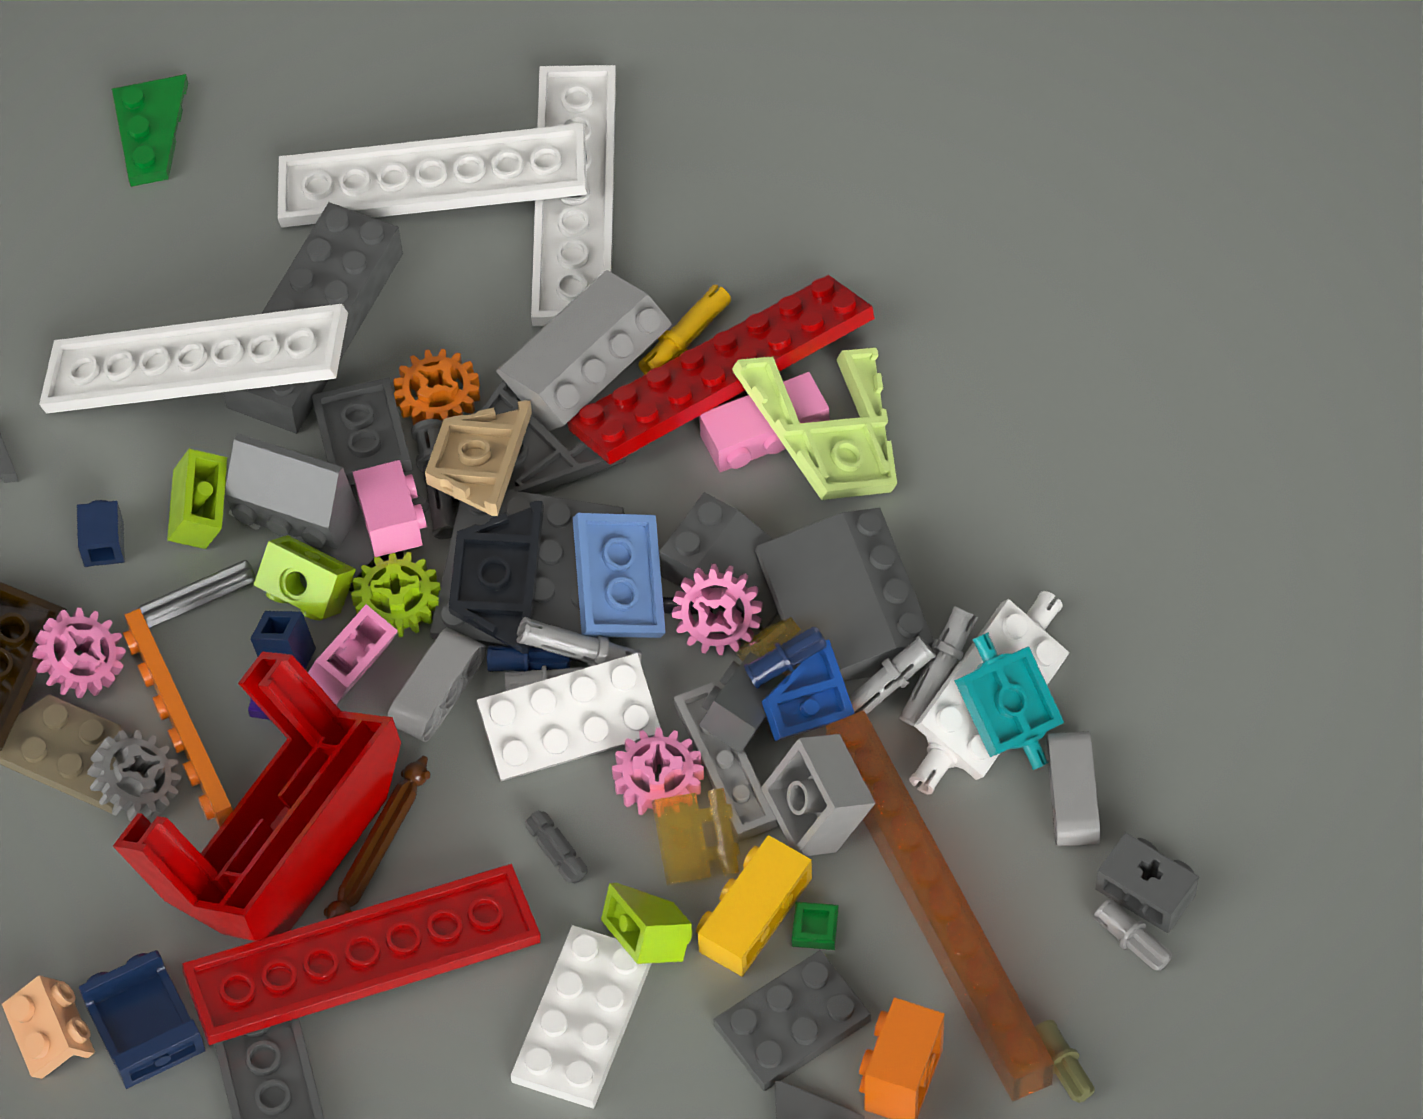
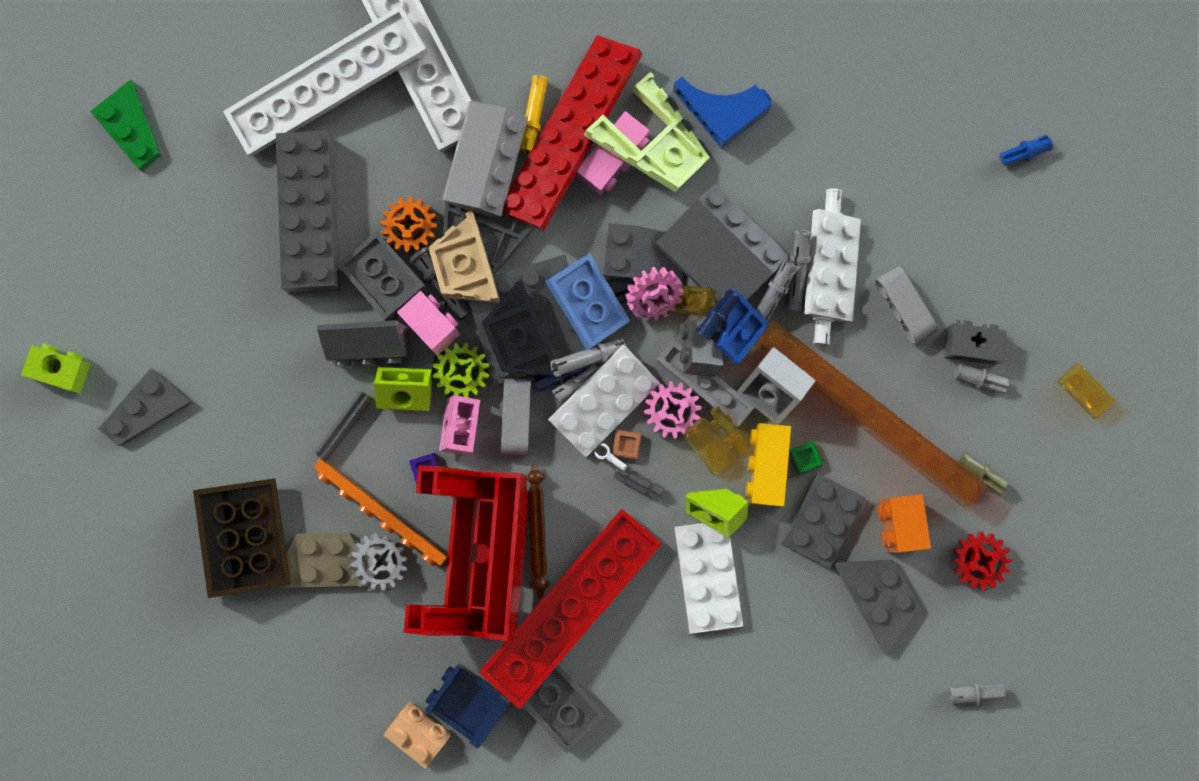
camera: 30 degrees left, 25 degrees up
bright pink gear [33,608,126,698] -> none
white plate [39,304,348,414] -> none
dark blue brick [77,500,125,567] -> none
lime brick [167,448,228,549] -> none
dark blue brick [250,611,316,670] -> none
teal plate [954,632,1064,770] -> none
none -> white hand [594,444,627,471]
none -> nougat tile [612,429,642,460]
none -> blue arch [673,76,772,149]
none -> blue axle [1000,135,1053,166]
none -> clear yellow plate [1057,362,1116,419]

